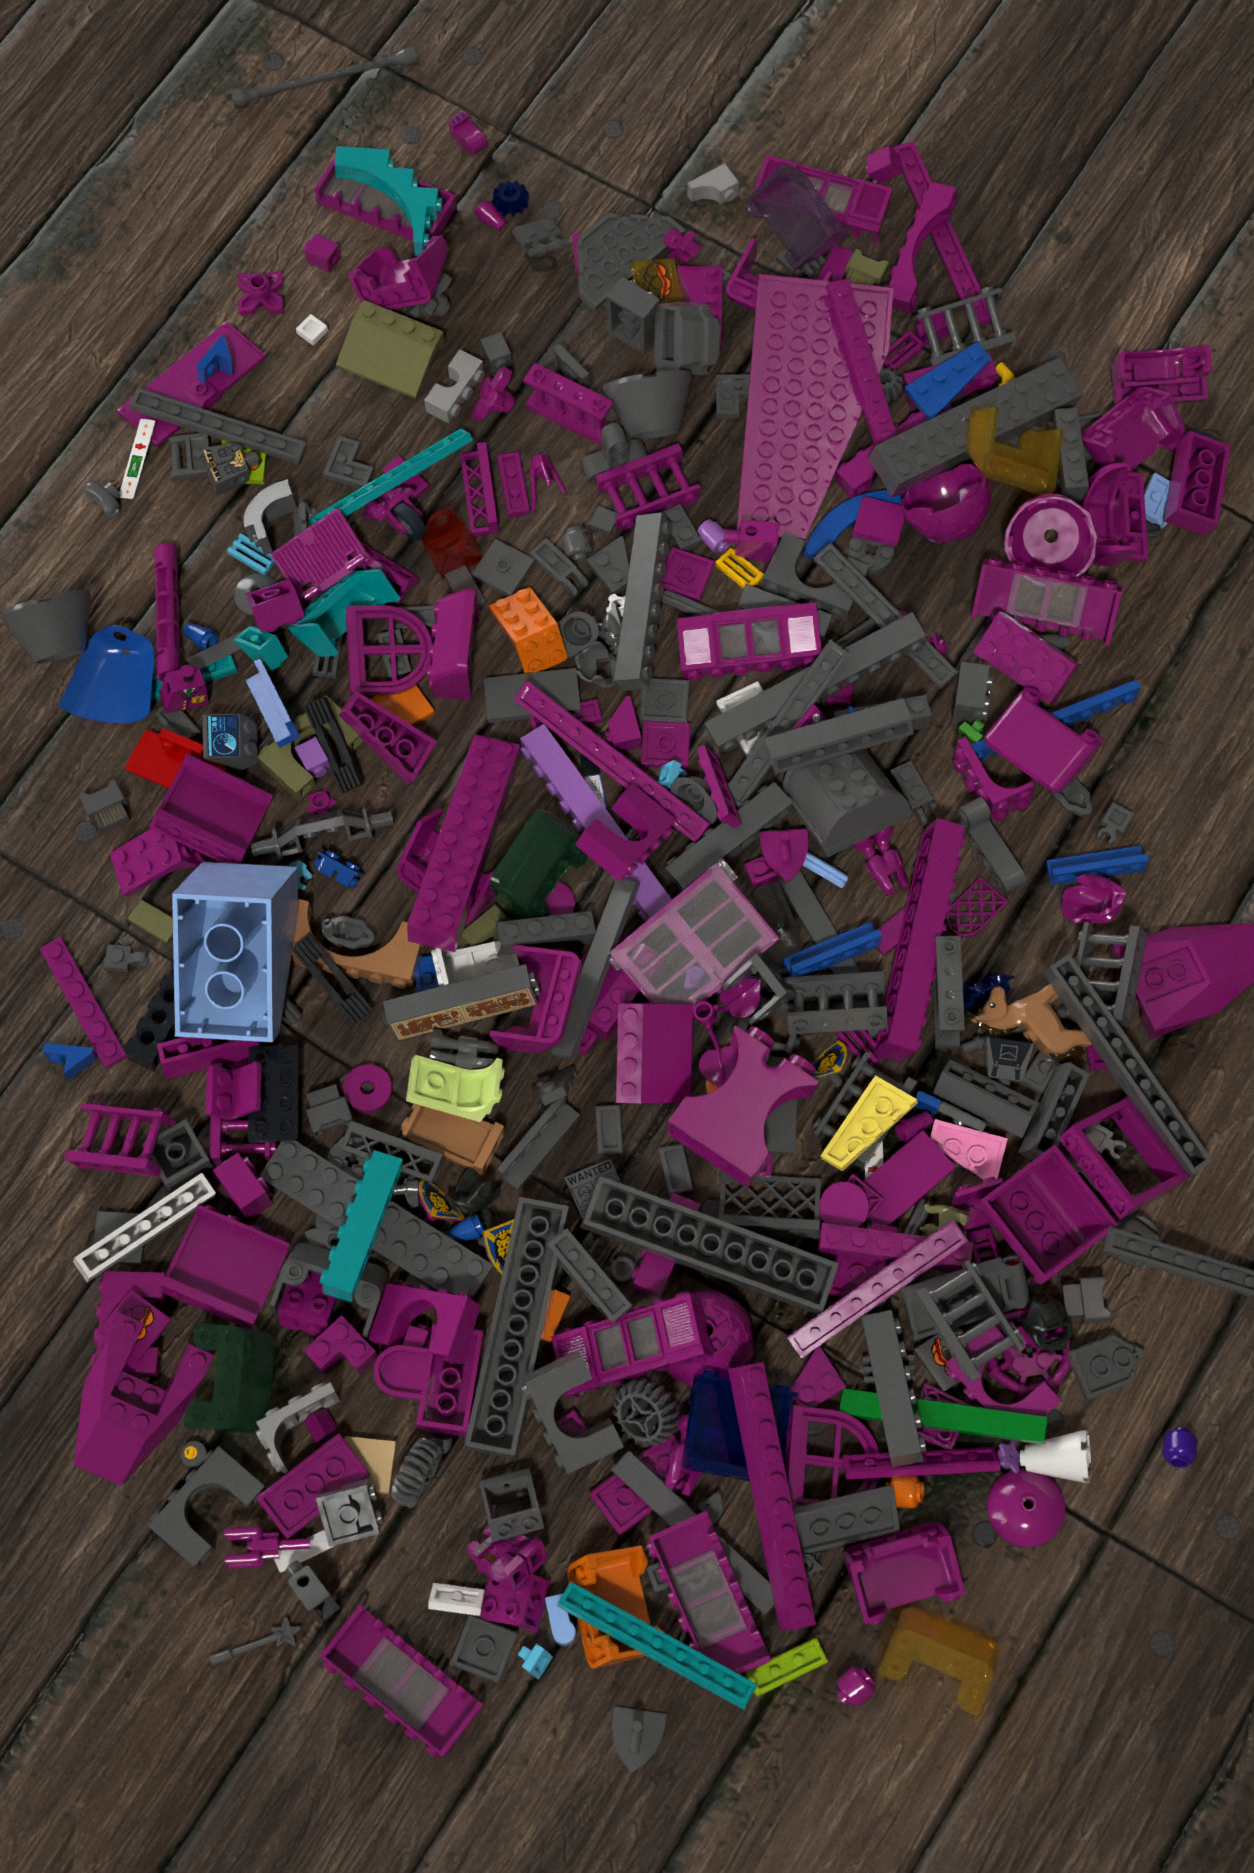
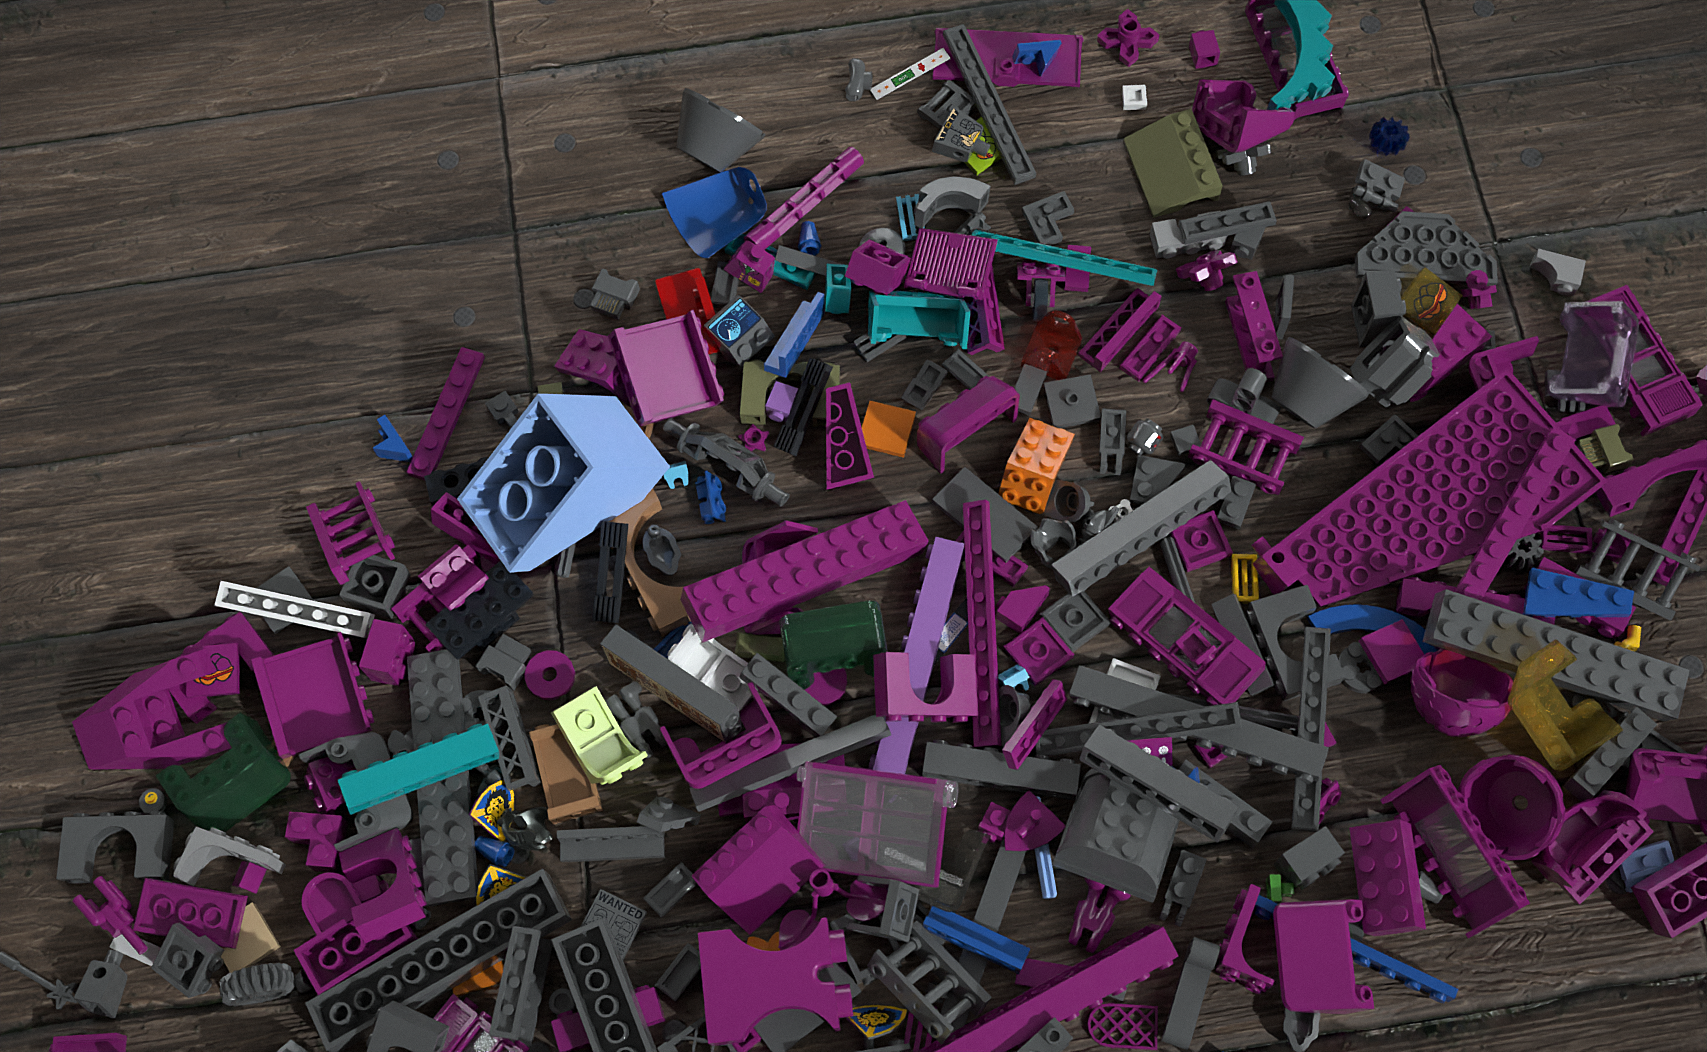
camera: 50 degrees right, 0 degrees up
magenta window [345,606,432,696] -> none
magenta leg [448,110,488,156] -> none
magenta cone [474,200,507,232] -> none
medium lavender brick [697,519,731,553] -> none
none -> magenta bracket [1174,626,1217,666]
none -> dark grey tile [1178,201,1277,245]

